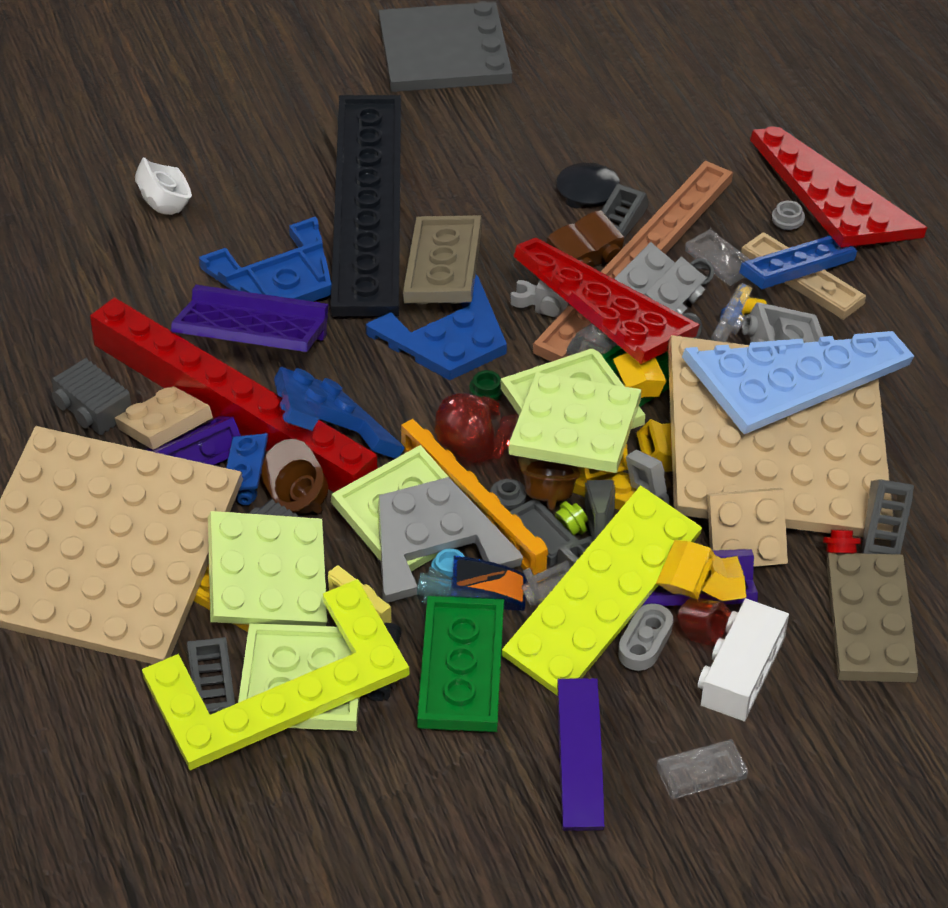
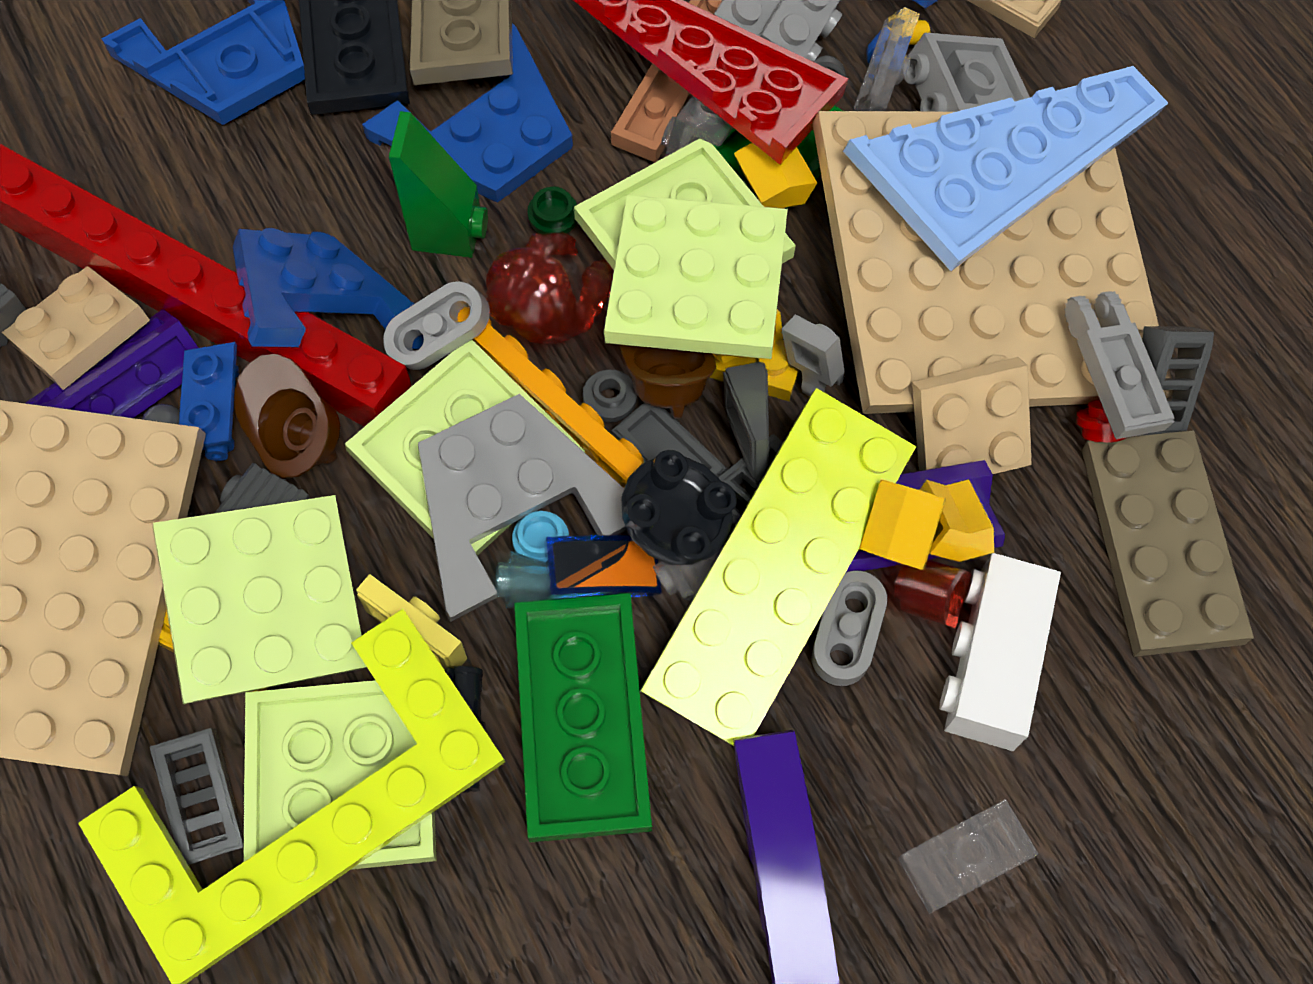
camera: 10 degrees left, 20 degrees up
dark purple fence [171,285,328,352] -> none
light grey plate [511,280,570,318] -> none
lime plate [555,501,588,535] -> none
yellow piece [636,419,672,472] -> none
none -> light grey plate [383,281,490,370]
none -> green slope [389,111,488,258]
none -> black dish [621,450,737,565]
none -> light grey hinge [1064,291,1175,439]

